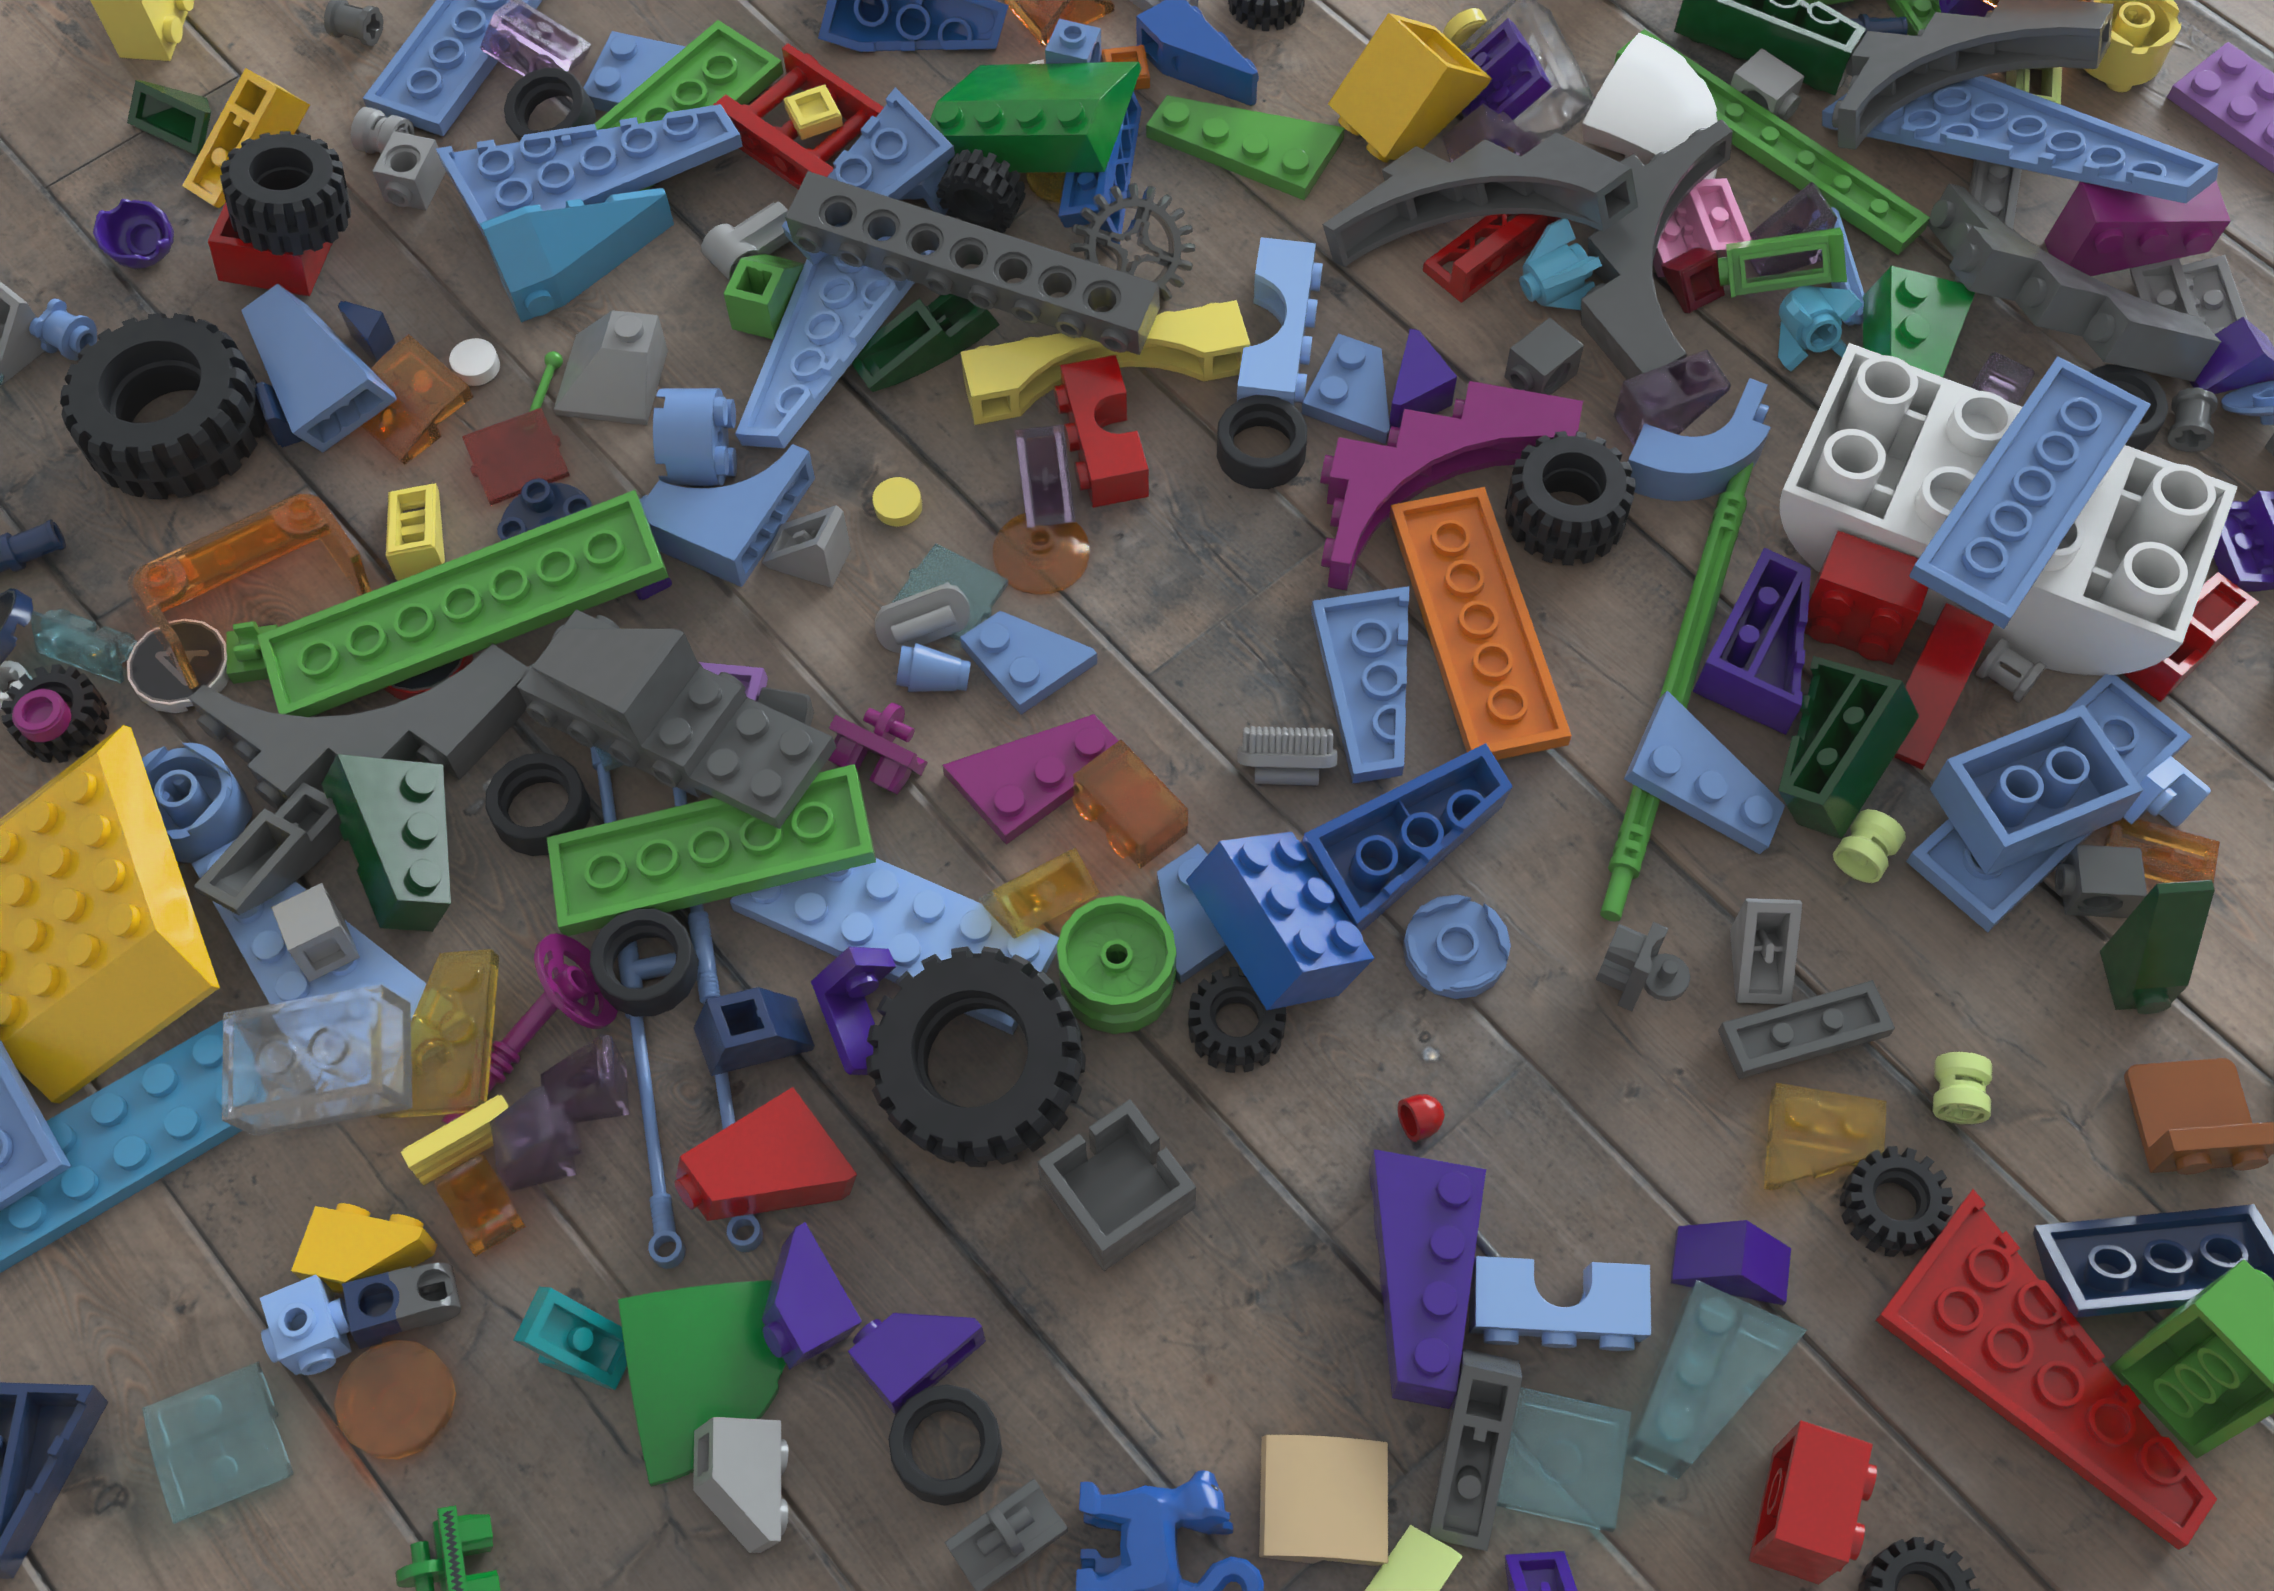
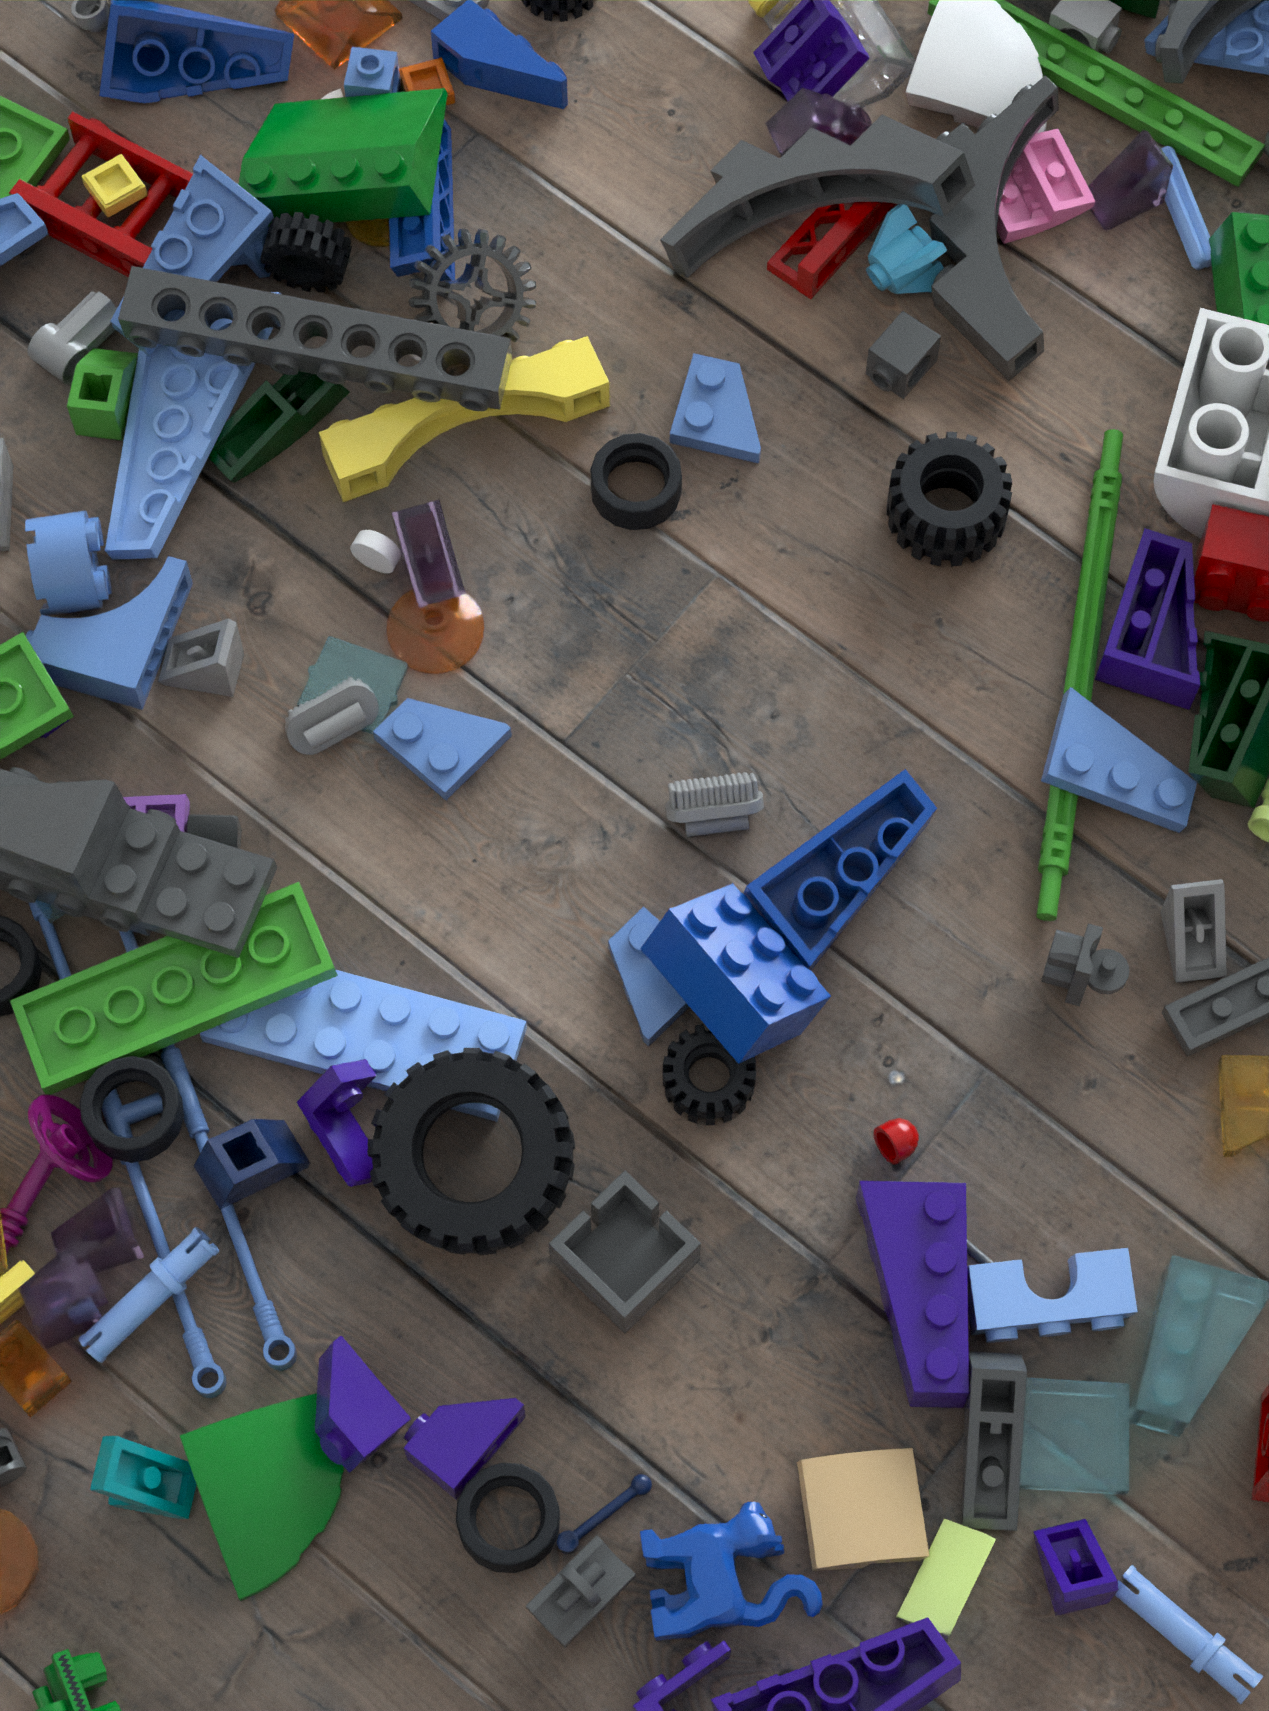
camera: 10 degrees left, 5 degrees up
red slope [674,1087,857,1221] -> none
light grey slope [693,1417,788,1553] -> none
magenta hips [828,703,928,795] -> none
light yellow tile [872,477,922,527] -> none
medium blue cone [896,643,971,692] -> none
magenta wing [942,714,1126,845] -> none
clear yellow slope [979,847,1100,939] -> none
red arch [1054,355,1149,508] -> none
bright green wheel [1057,895,1177,1034] -> none
clear orange brick [1072,739,1188,869] -> none
bright green wing [1146,95,1345,201] -> none
light blue arch [1237,237,1323,406] -> none
medium blue wing [1311,586,1409,784] -> none
magenta arch [1320,381,1583,591] -> none
yellow slope [1328,13,1492,163] -> none
dark purple slope [1389,329,1457,432] -> none
orange plate [1389,487,1572,760] -> none
medium blue tile [1403,895,1511,999] -> none
clear purple slope [1614,349,1731,446] -> none
medium blue arch [1628,378,1771,501] -> none
dark red slope [1661,248,1725,314] -> none
dark purple slope [1670,1220,1791,1306] -> none
bright green window [1718,227,1847,297] -> none
medium azure brick [1778,285,1863,372] -> none
none -> light blue pin [78,1227,219,1363]
none -> white tile [350,530,401,573]
none -> dark blue hinge [557,1474,652,1554]

